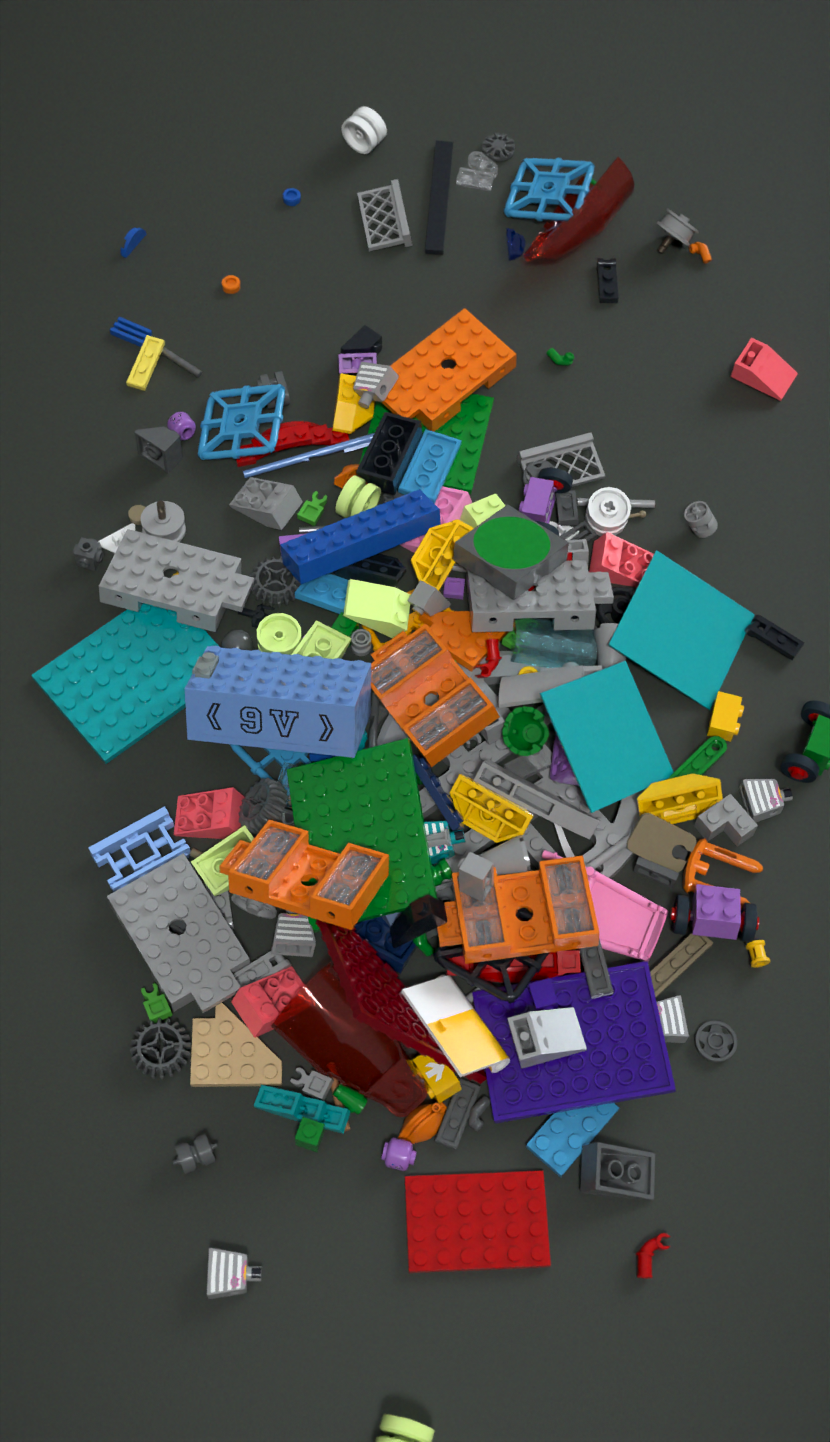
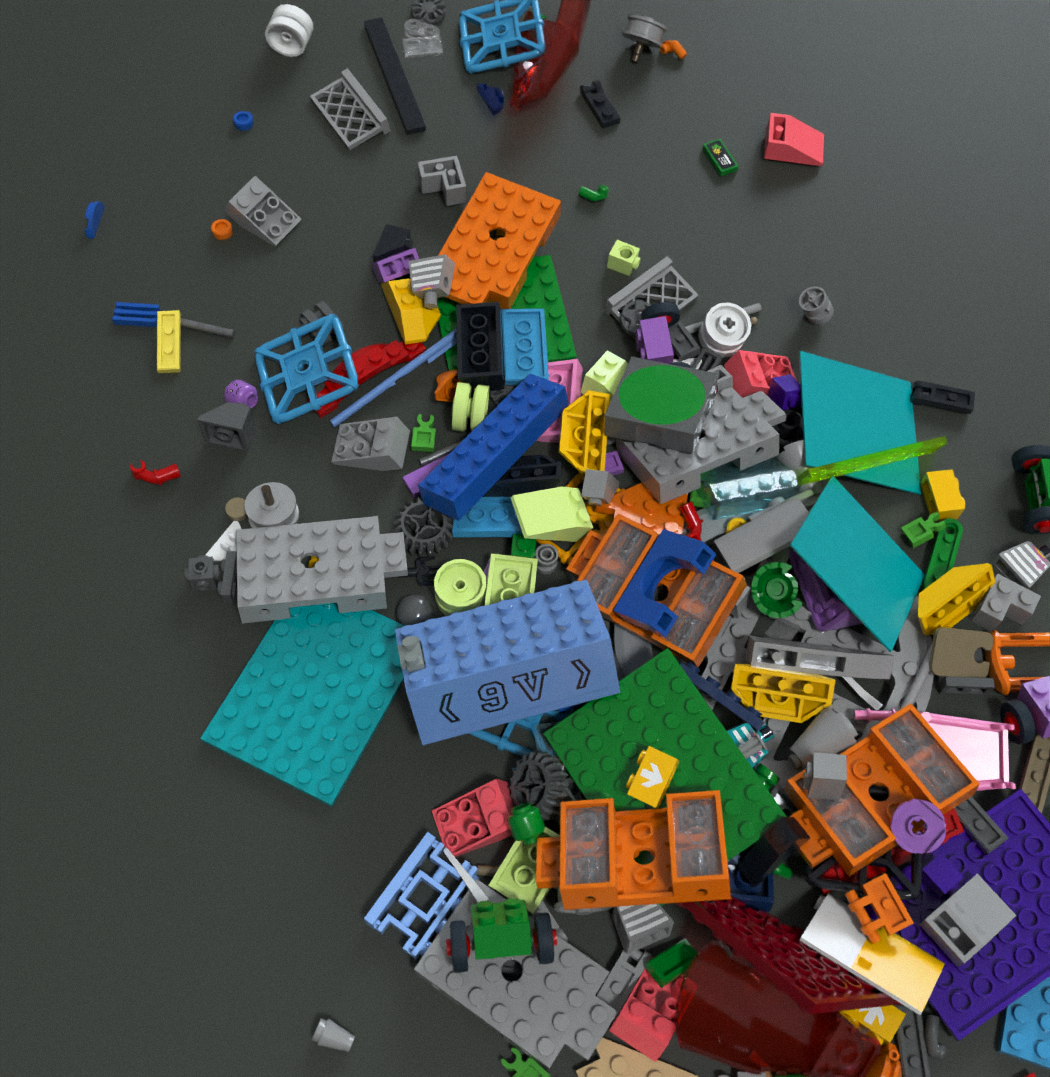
camera: 25 degrees left, 0 degrees up
none -> red piece [130,460,181,487]
none -> dark grey plate [218,551,237,604]
none -> light grey slope [224,176,302,247]
none -> light grey cone [312,1018,355,1052]
none -> light grey brick [417,156,466,206]
none -> white sticker [443,848,488,902]
none -> green brick [446,898,557,973]
none -> green head [507,803,545,845]
none -> yellowish green brick [607,240,641,276]
none -> blue arch [613,529,716,638]
none -> yellow brick [626,746,680,809]
none -> green tile [644,938,702,988]
none -> tile [702,139,739,177]
none -> dark purple brick [768,374,802,410]
none -> clear neon green tile [796,436,948,486]
none -> orange plate [845,873,914,944]
none -> medium lavender plate [890,799,946,854]
none -> bright green plate [901,512,946,548]

